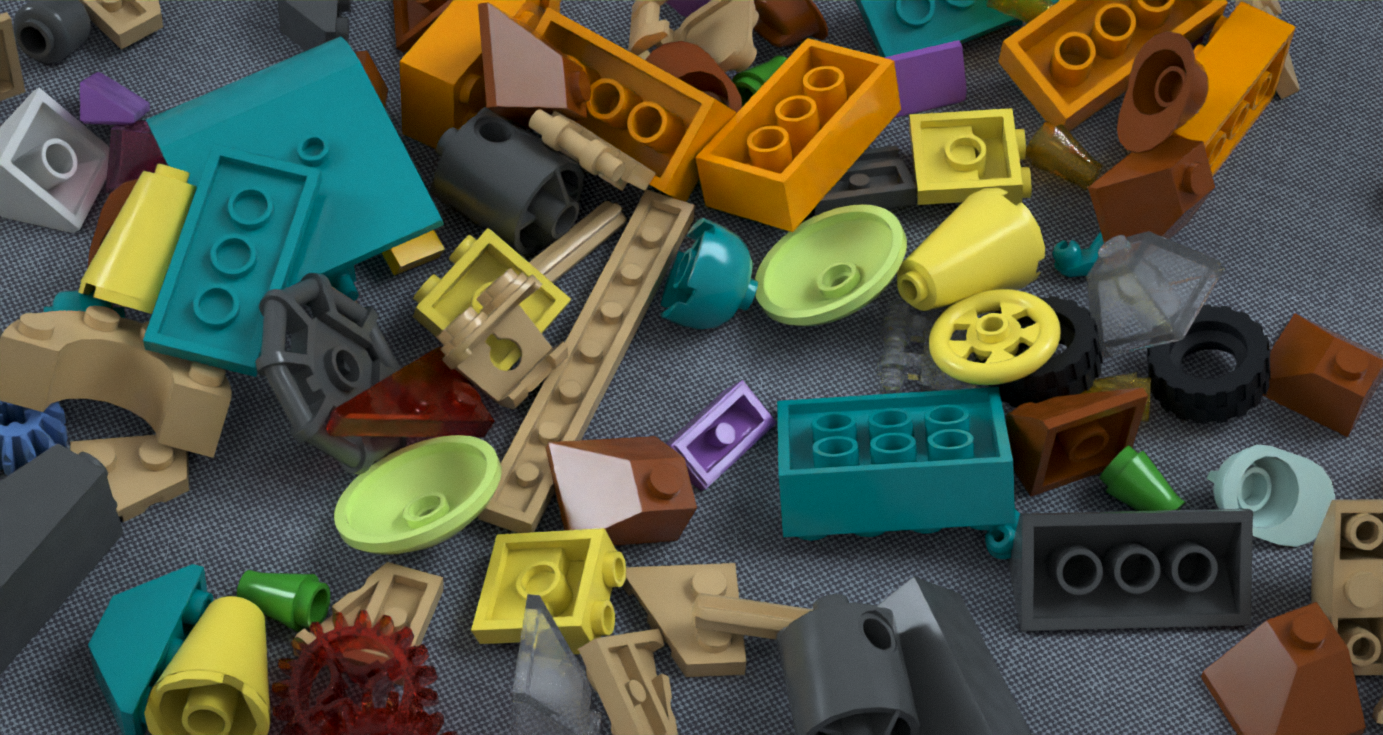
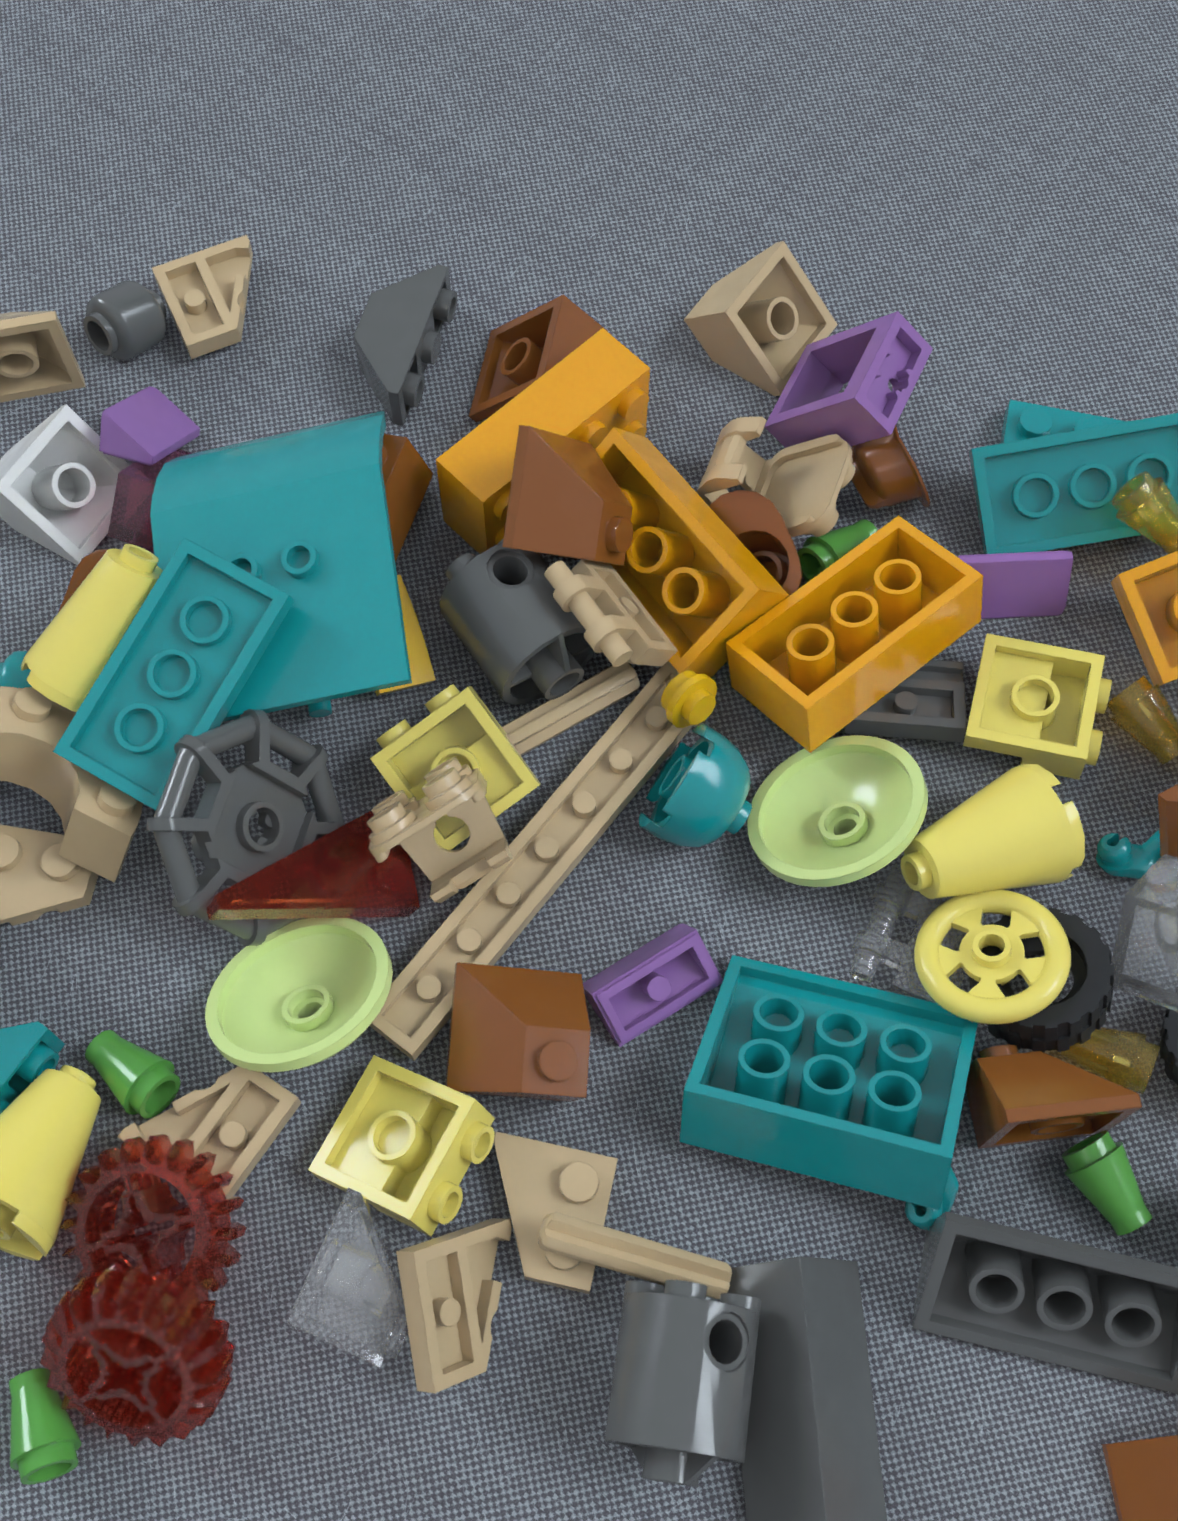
camera: 20 degrees right, 15 degrees up
none -> yellow plate [661,670,717,728]

